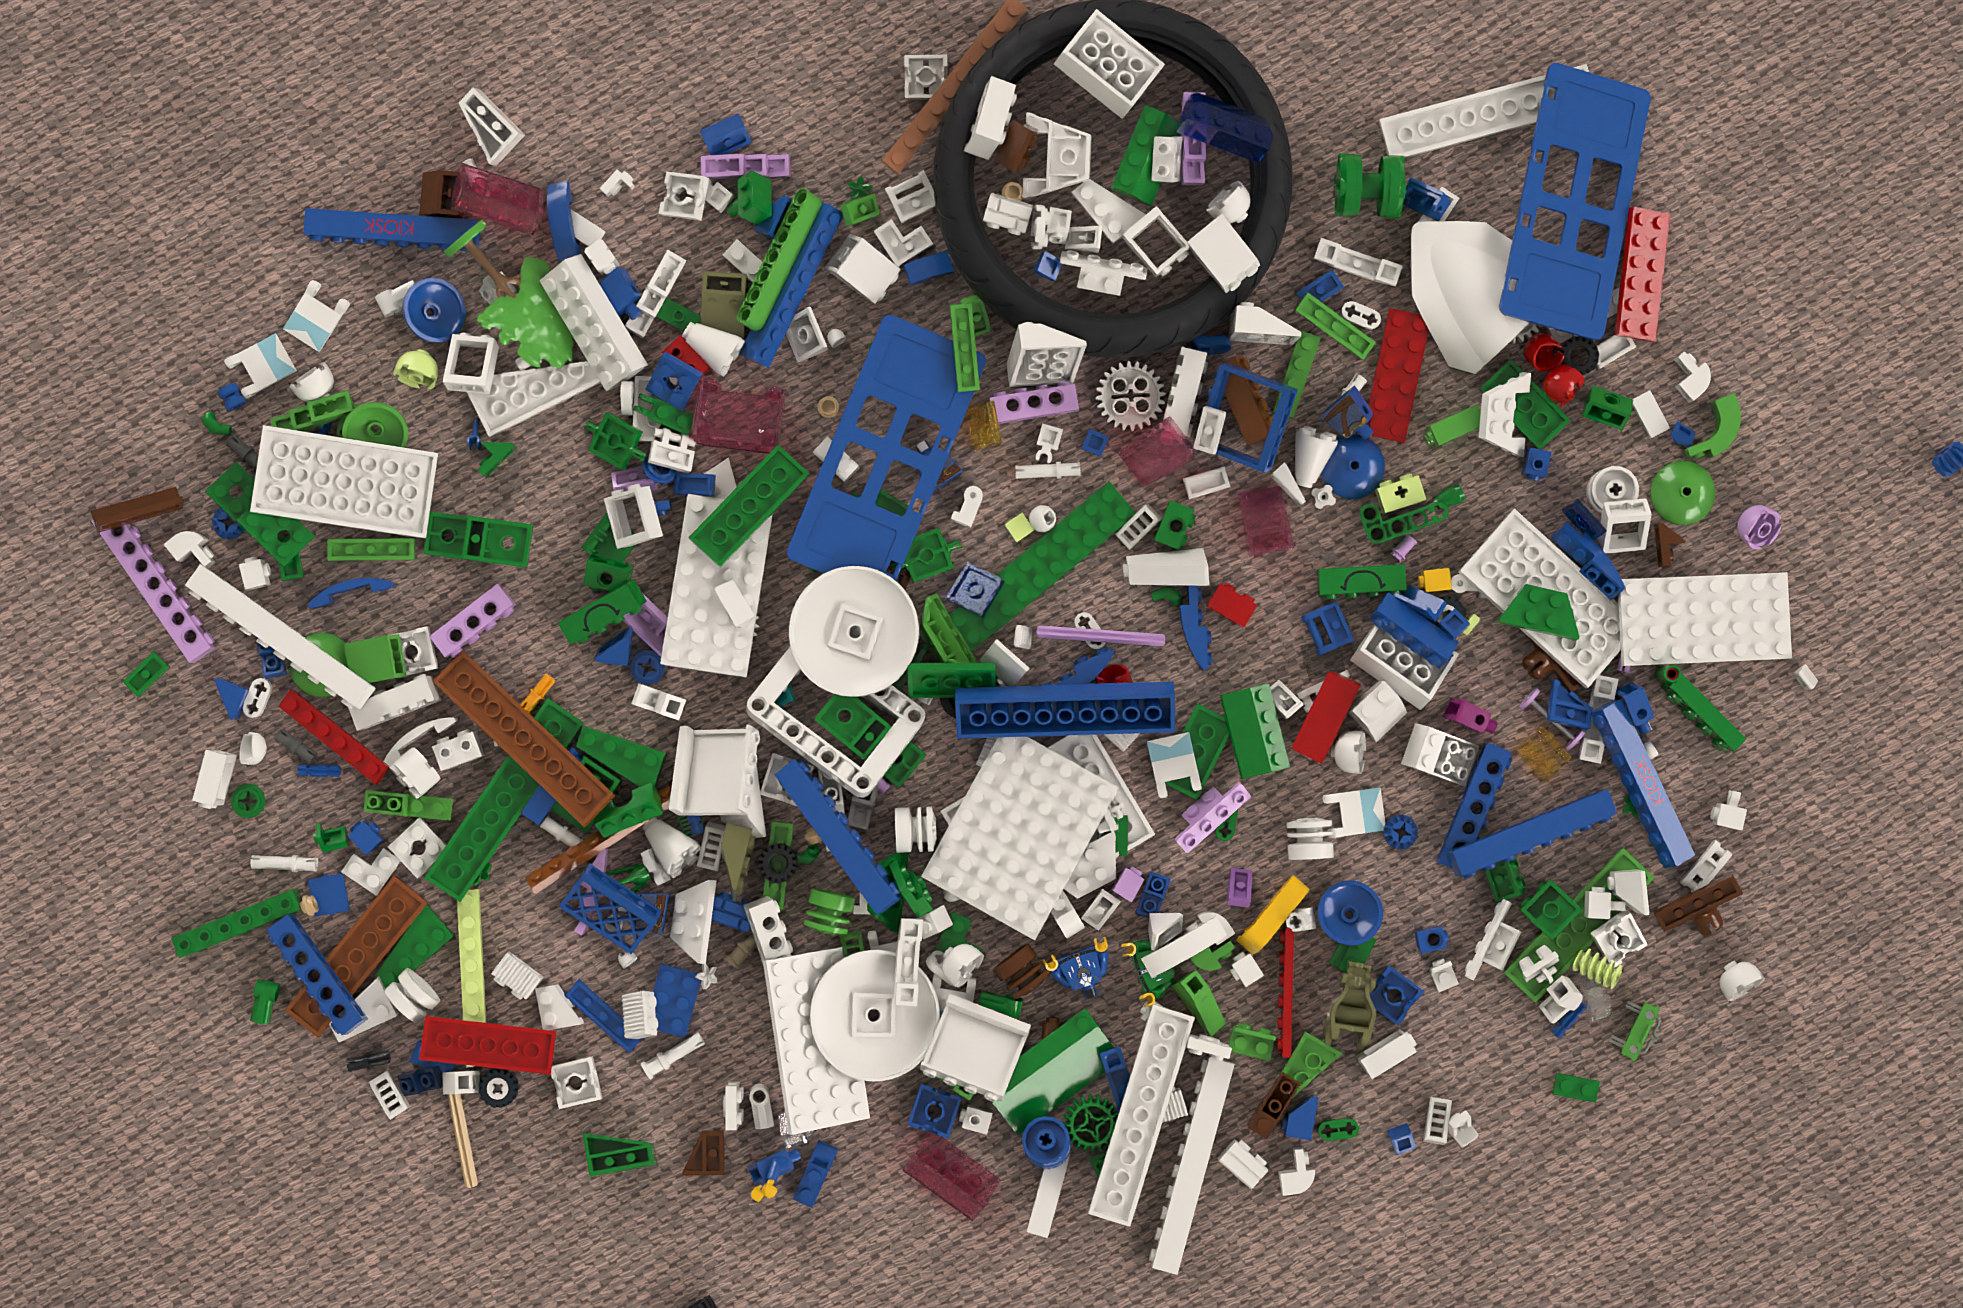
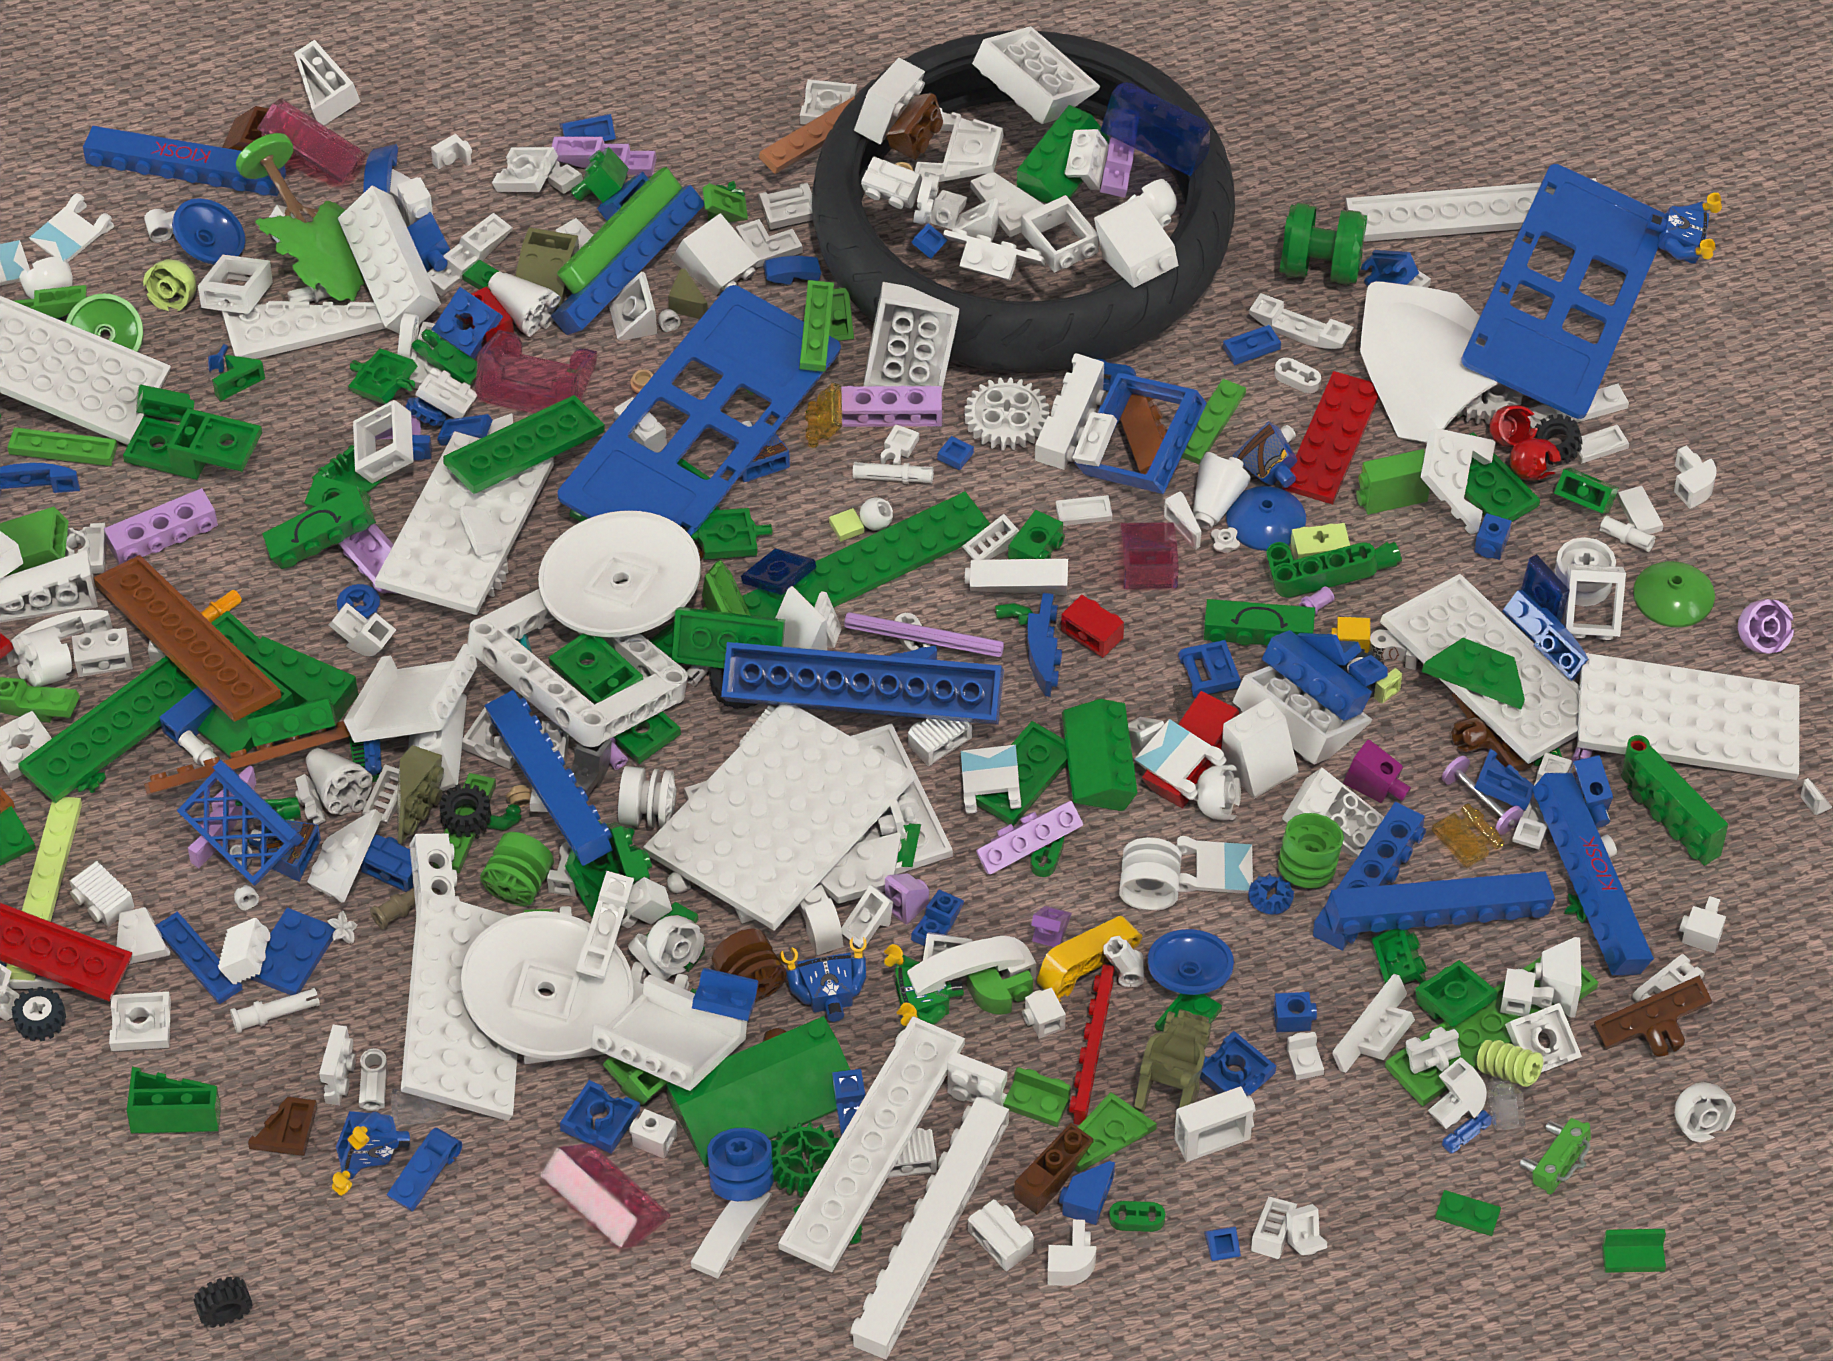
camera: 10 degrees right, 35 degrees down
blue slope [594,627,633,666] -> none
white leg [951,486,983,528] -> none
clear pink slope [1118,416,1196,487] -> none
bright green slope [1171,970,1226,1037] -> none
white slope [1228,302,1301,345] -> none
bright green plate [1294,292,1376,360] -> none
plate [1614,207,1670,342] -> none
reddish brown slope [1654,523,1686,567] -> none
blue plate [1670,421,1696,447] -> none
bright green arch [1683,393,1741,460] -> none
none -> green panel [136,385,194,422]
none -> olive slope [668,268,708,319]
none -> blue bracket [692,968,759,1021]
none -> white flag [1134,719,1227,800]
none -> bright green wheel [1277,813,1344,888]
none -> white pin [1600,516,1656,552]
none -> green panel [1602,1228,1666,1273]
none -> blue torso [1647,193,1722,264]

